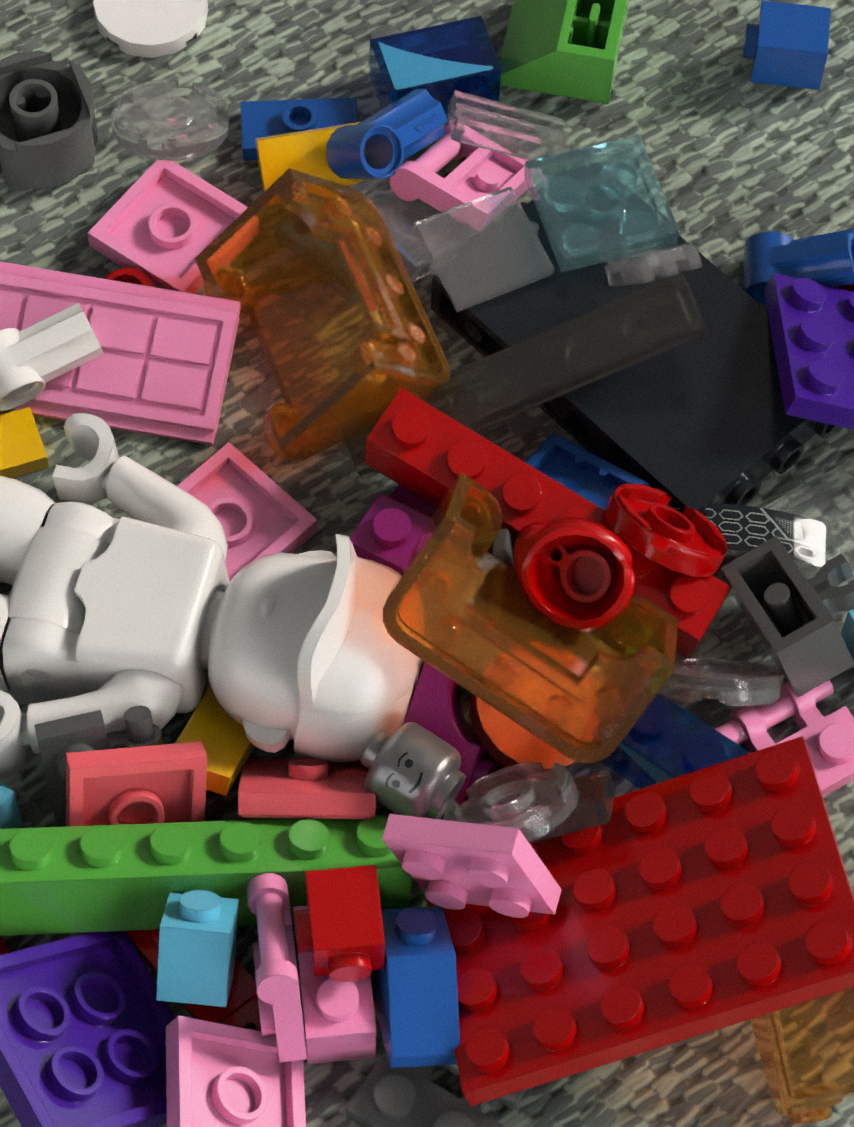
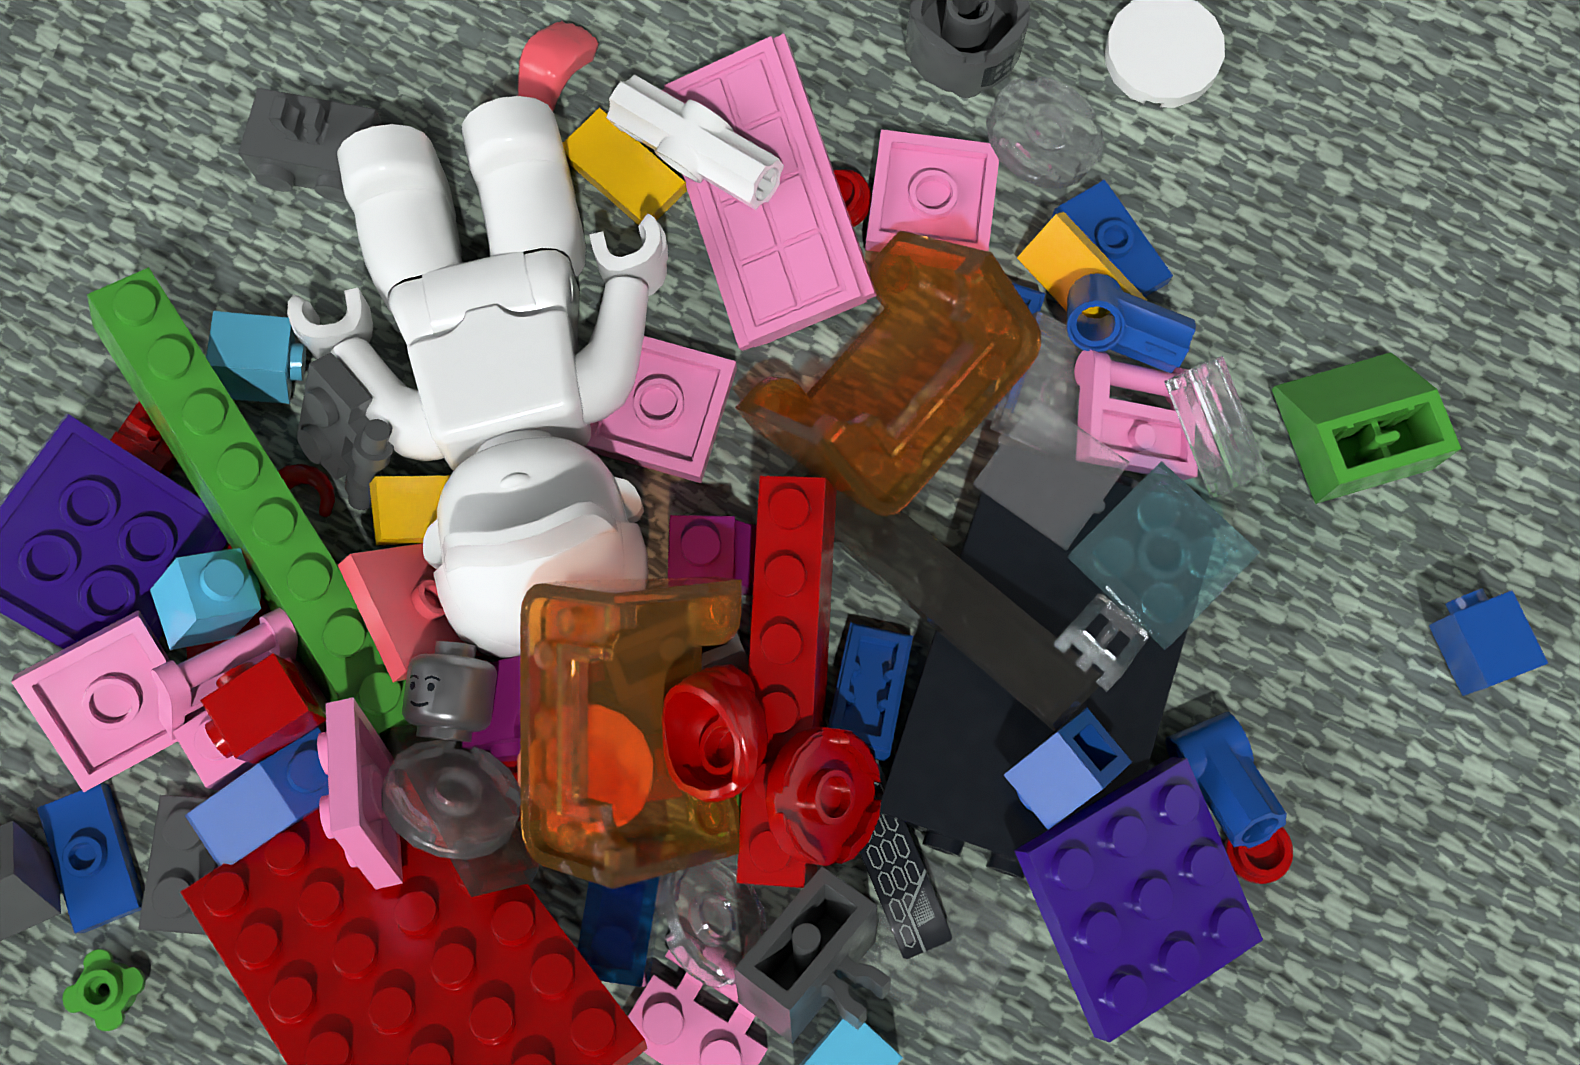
camera: 65 degrees right, 15 degrees up
coral plate [66,741,207,826] -> none
clear blue brick [369,16,502,115] -> none
none -> brick [1004,708,1132,830]

